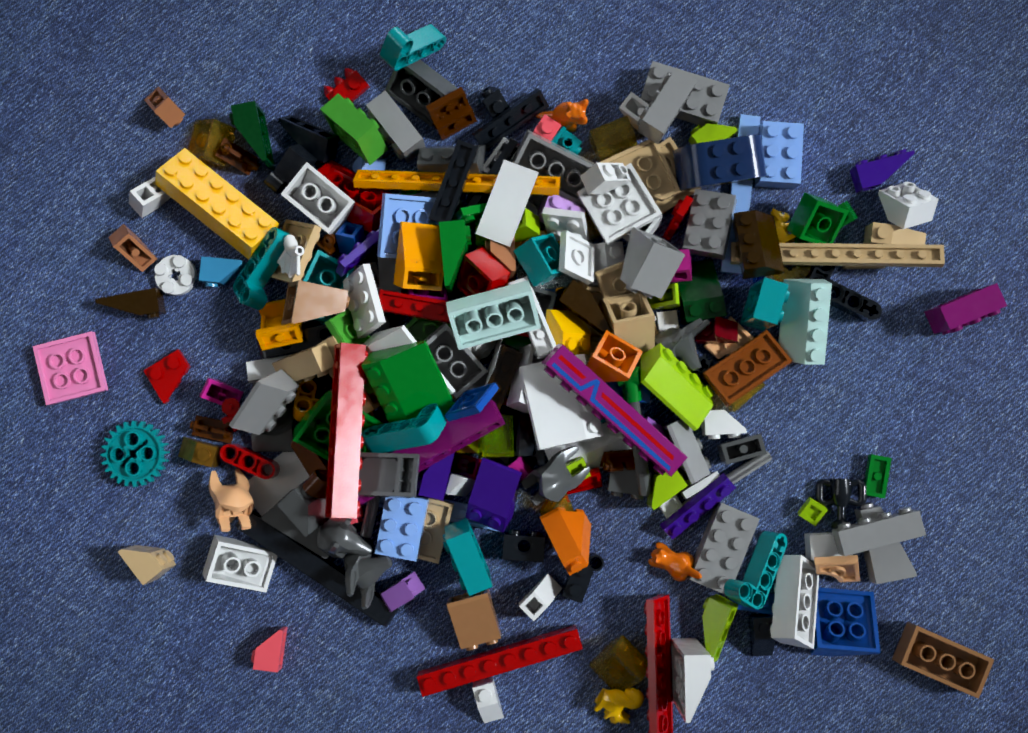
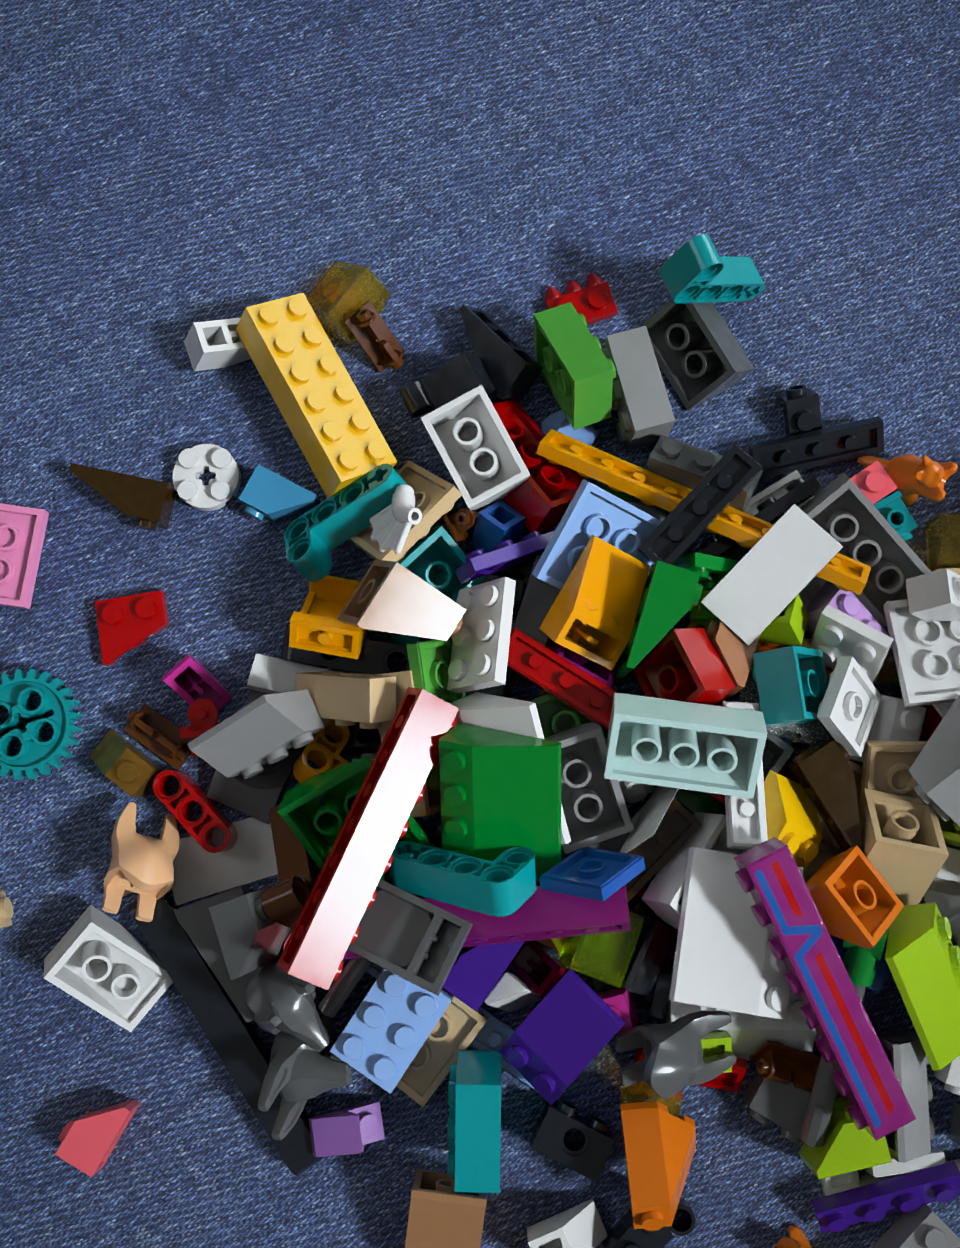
camera: 25 degrees right, 5 degrees down
nougat slope [108,224,157,272] -> none
nougat slope [144,86,185,128] -> none
dark green slope [229,101,275,171] -> none
reddish brown slope [426,87,477,140] -> none

